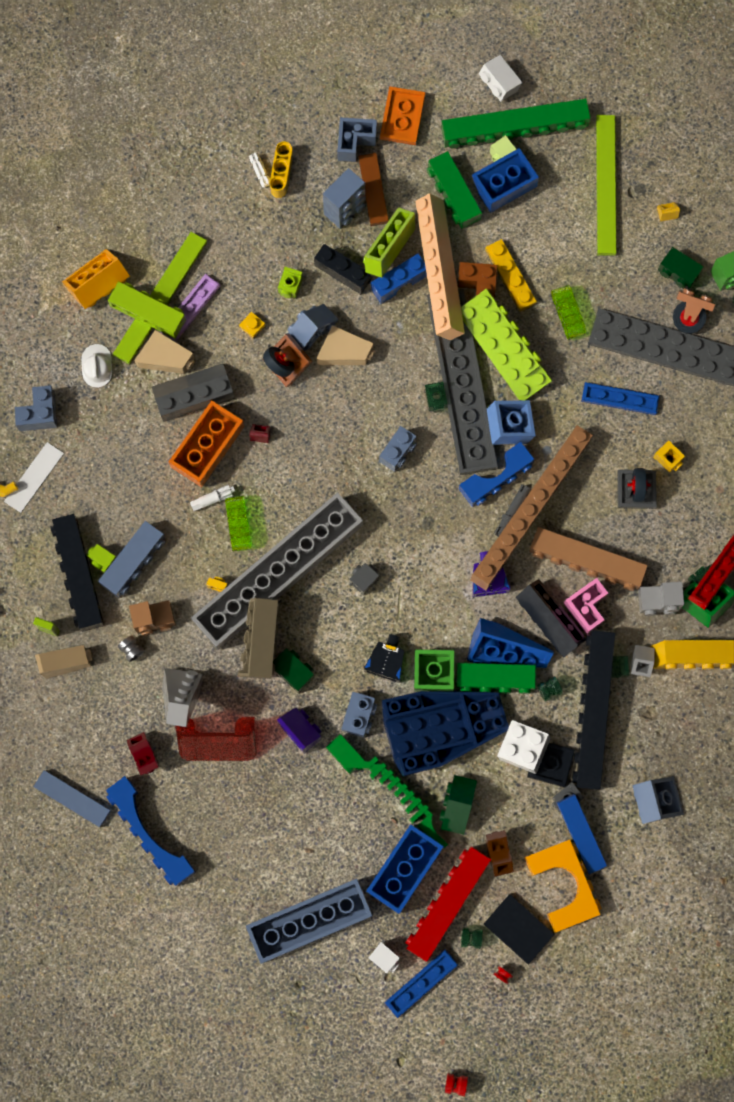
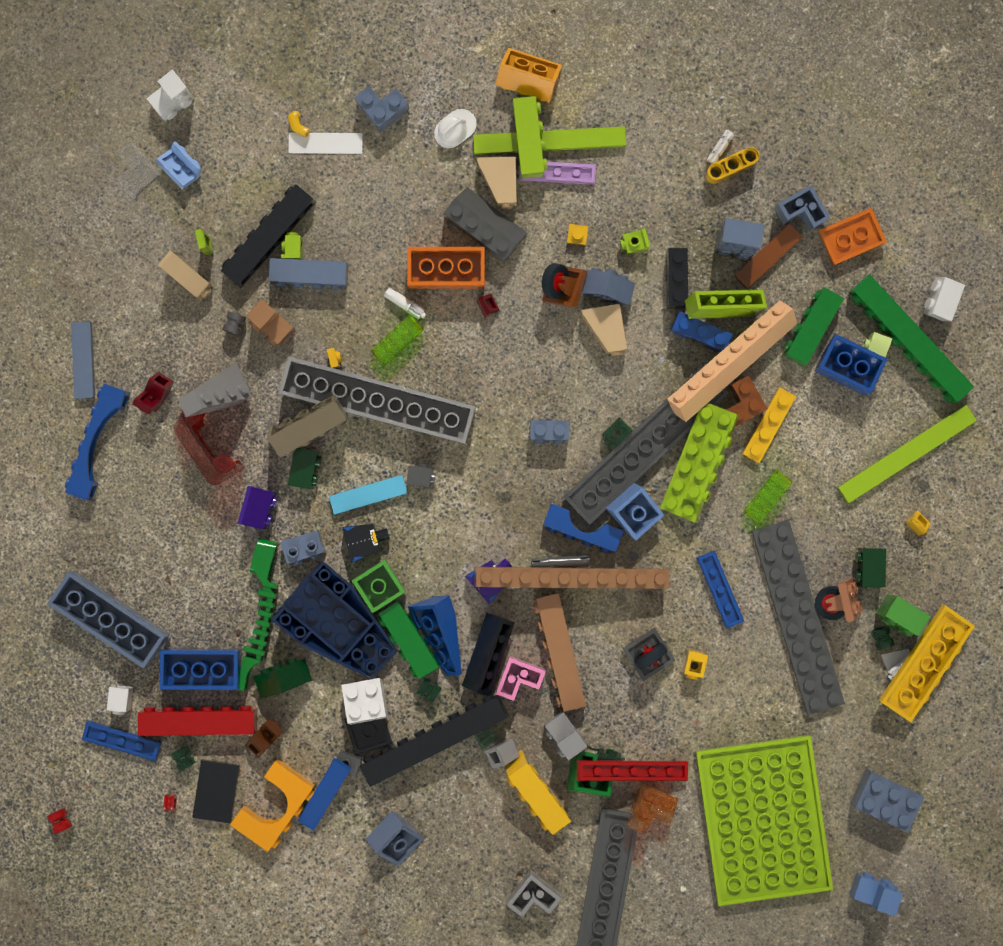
camera: 55 degrees right, 10 degrees up
none -> medium azure tile [329,475,408,515]

